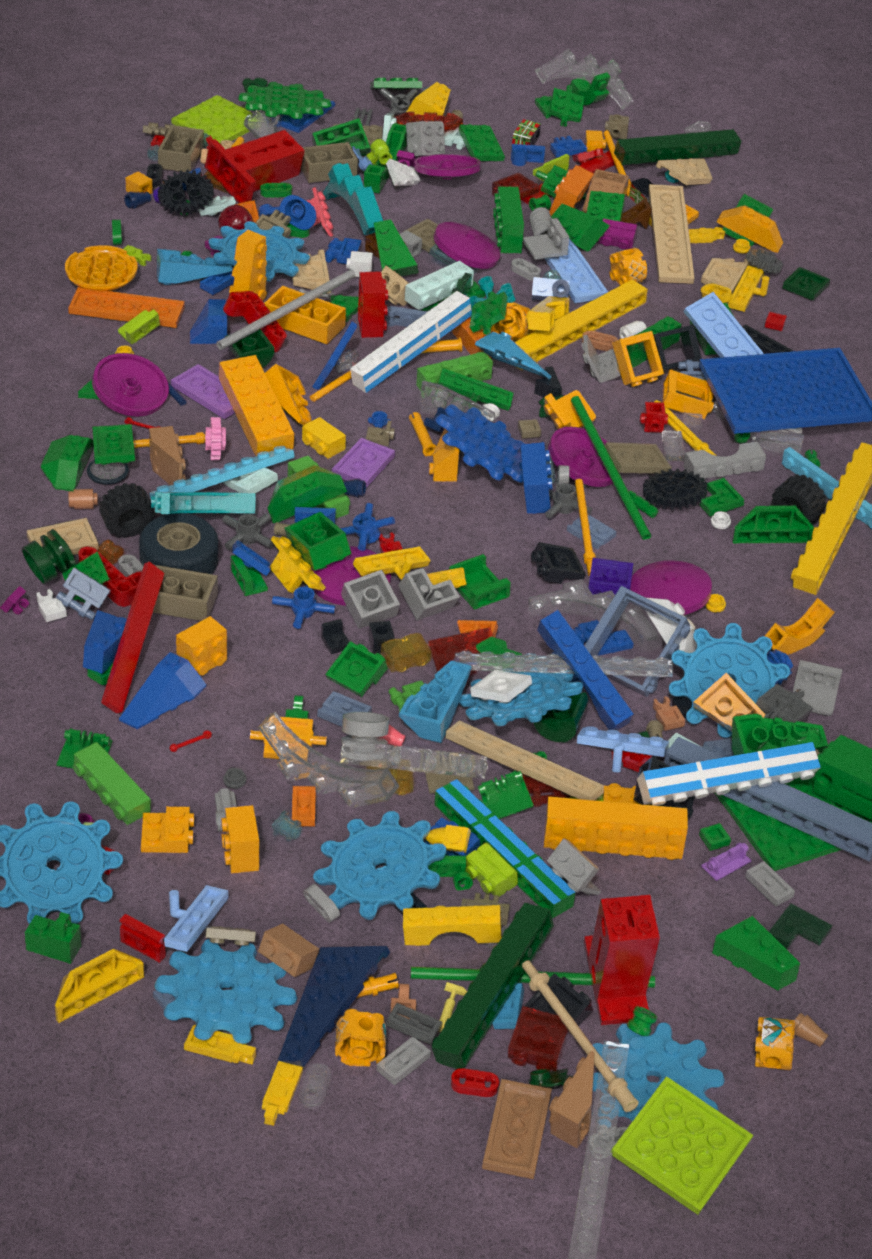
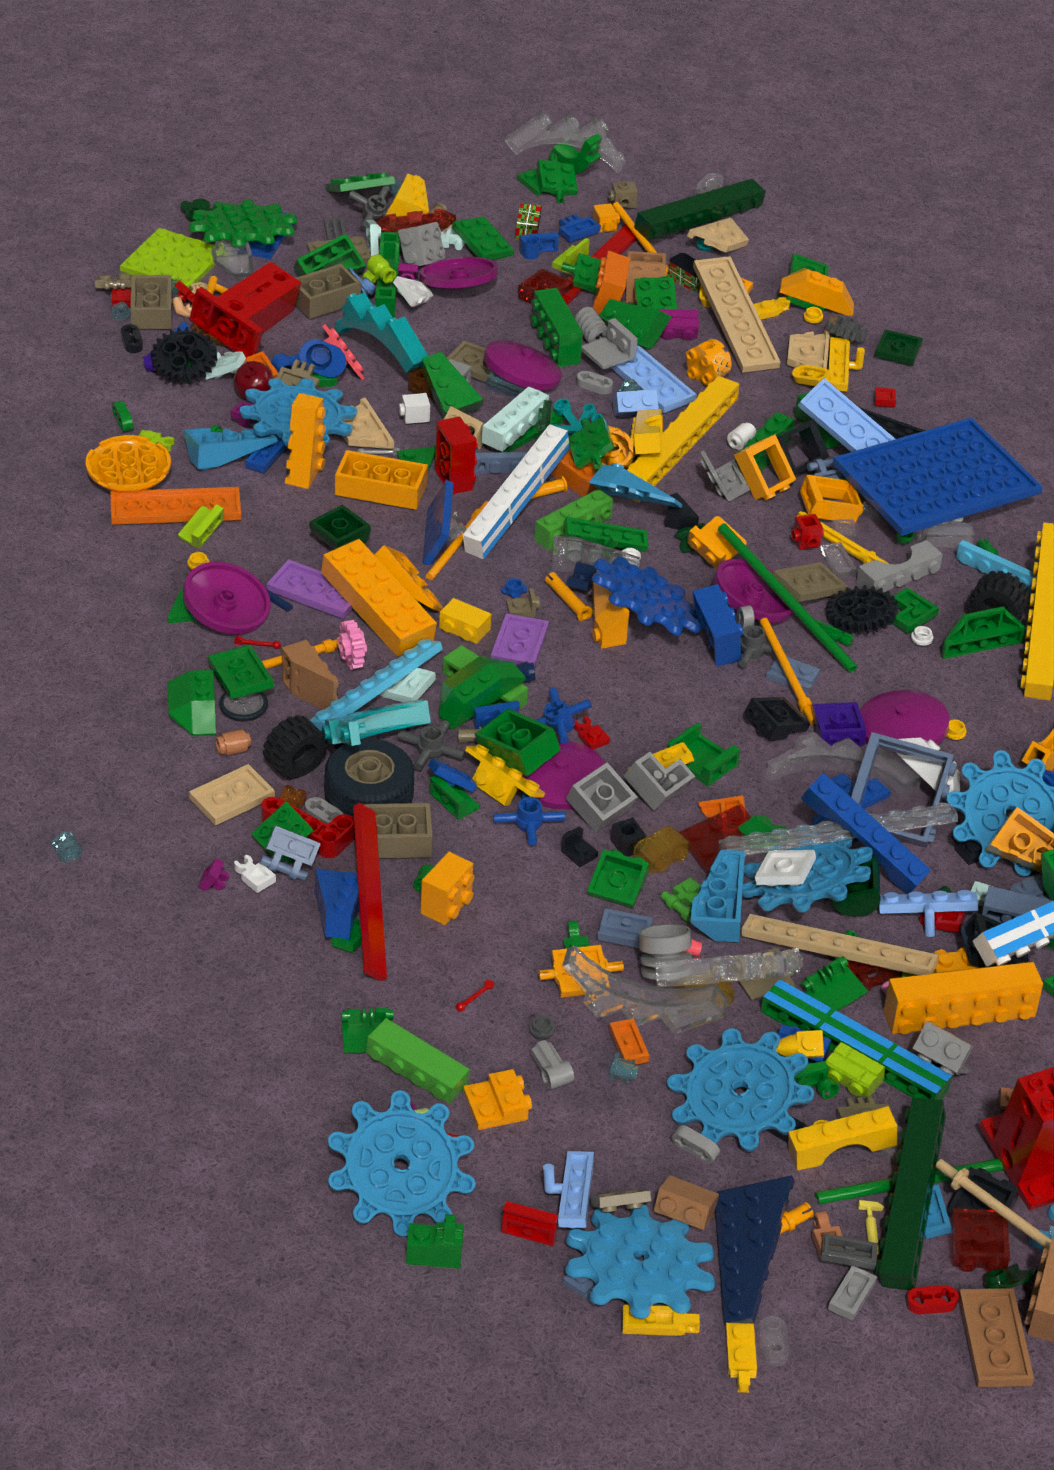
camera: 15 degrees left, 0 degrees up
dark green wheel [21,529,76,585] -> none
yellow wedge [55,949,144,1023] -> none
blue wedge [119,652,207,729] -> none
dark blue cone [124,192,151,209] -> none
light orange brick [125,171,153,194] -> none
blue wedge [190,299,227,344] -> none
light grey piece [216,269,355,350] -> none
light orange brick [221,805,259,873] -> none
red beam [223,291,287,352] -> none
green beam [260,183,293,198] -> none
blue plate [325,238,362,264] -> none
light orange brick [335,1009,386,1067] -> none
yellow plate [353,546,431,580] -> none
dark tan plate [518,419,541,438] -> none
green bush [529,194,551,211] -> none
plate [552,279,570,298] -> none
red plate [572,148,604,164] -> none
nougat plate [582,331,618,351] -> none
reddish brown slope [622,198,652,229] -> none
dark tan pin [646,720,663,738] -> none
nougat plate [653,696,685,731] -> none

